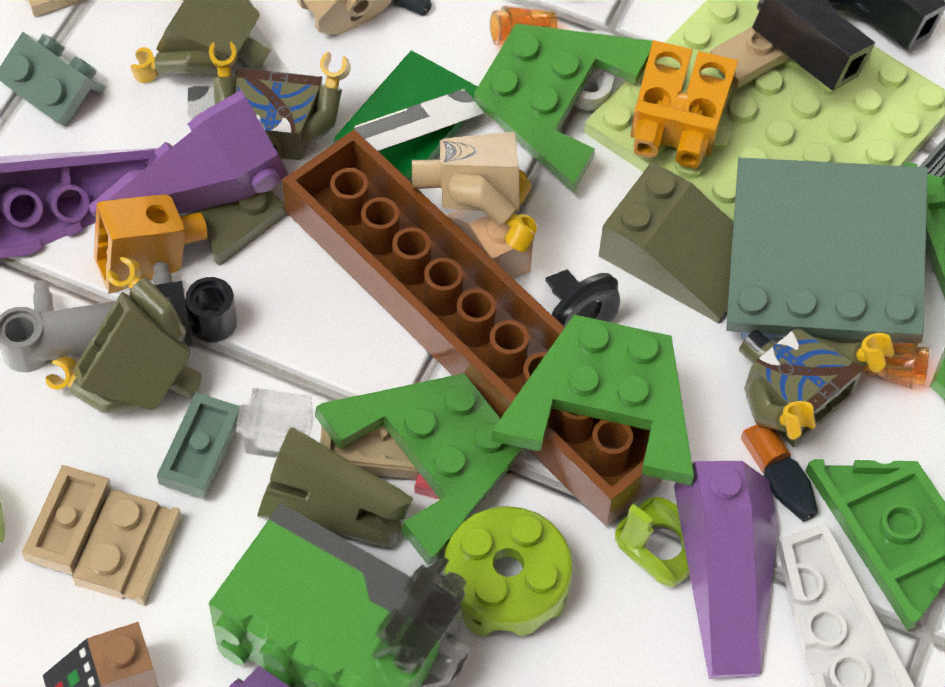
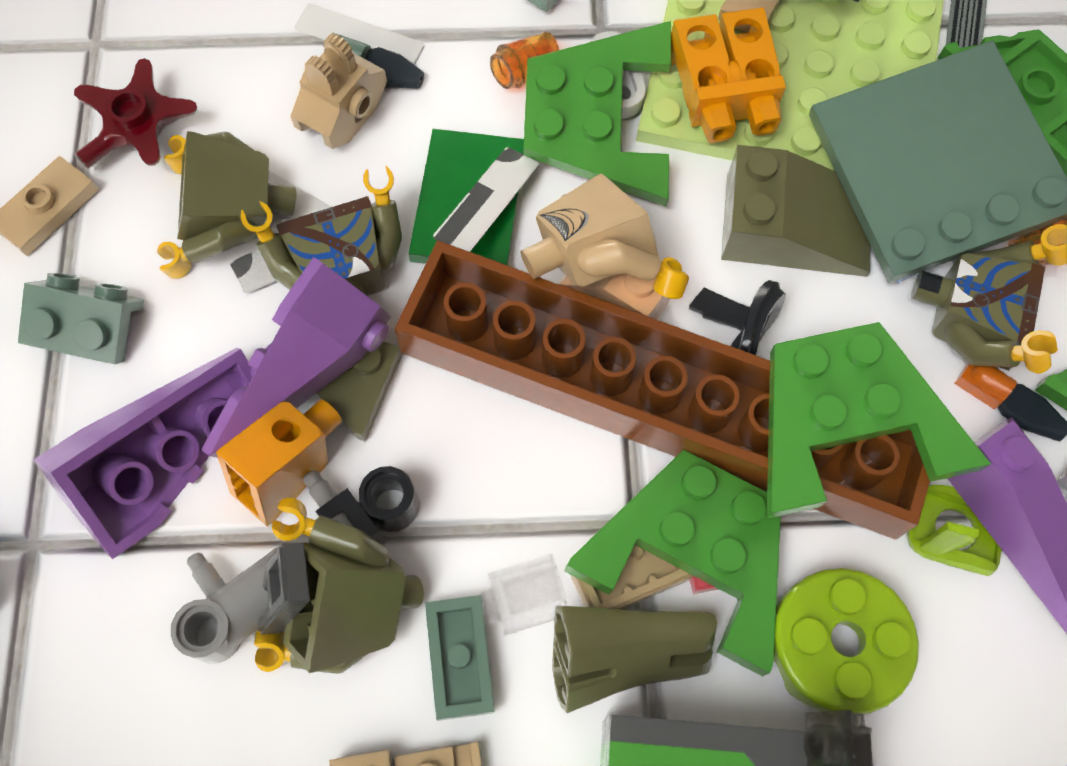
camera: 25 degrees left, 10 degrees up
none -> dark grey tile [258,542,310,635]

